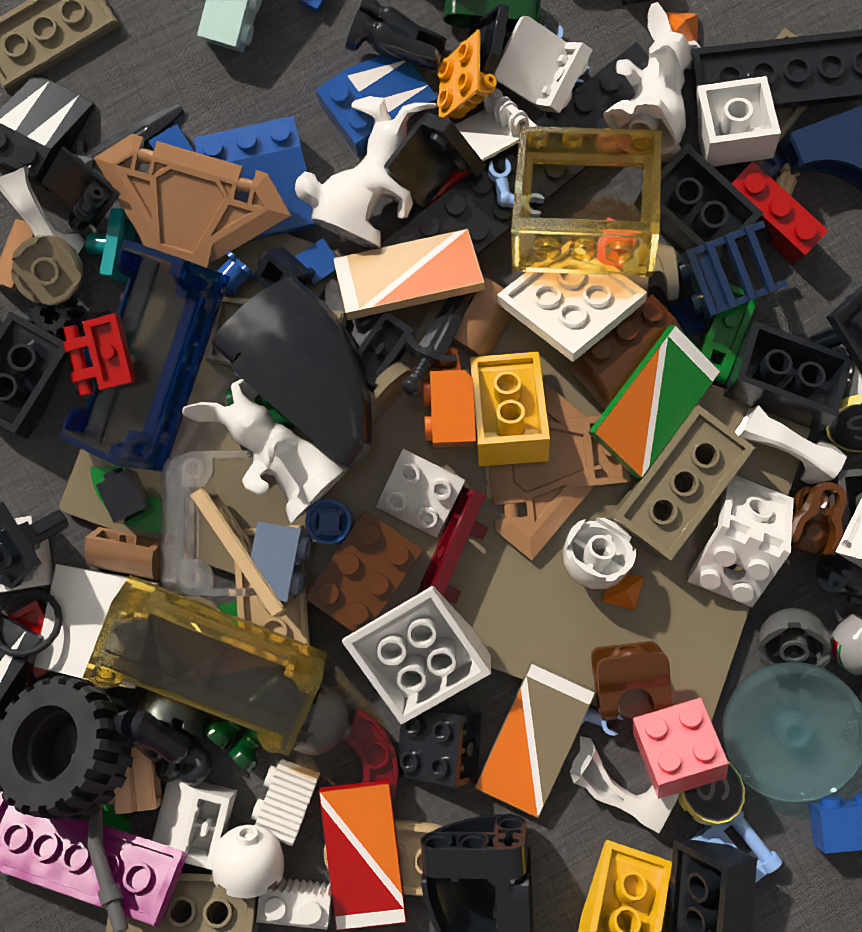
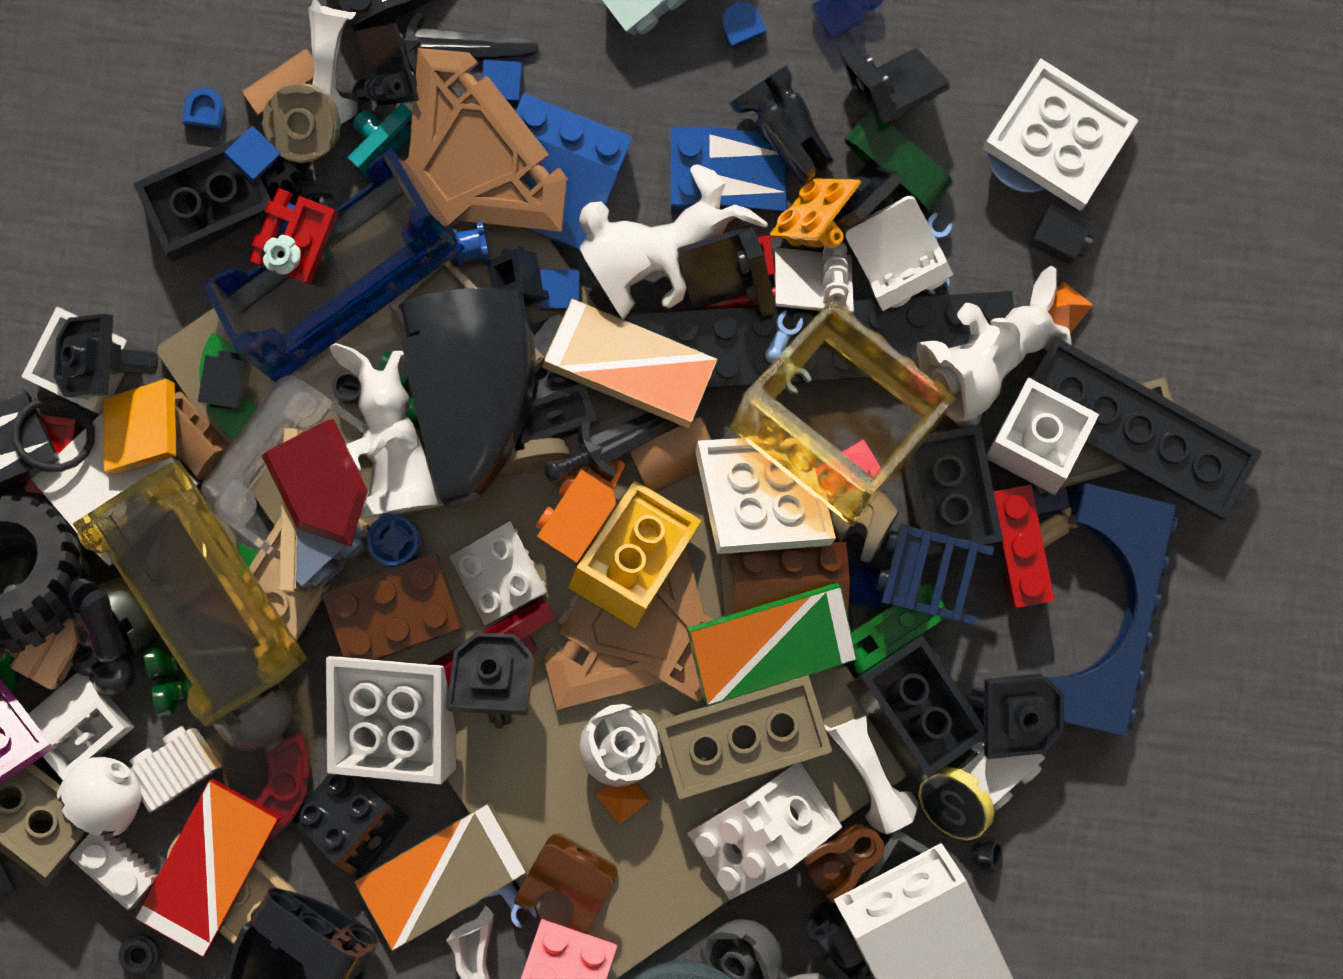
camera: 30 degrees right, 0 degrees up
none -> light orange tile [103,379,176,475]
none -> blue tile [224,126,281,184]
none -> dark red tile [261,419,369,546]
none -> light aqua plate [263,235,301,275]
none -> black hinge [332,371,361,404]
none -> black piece [446,632,535,729]

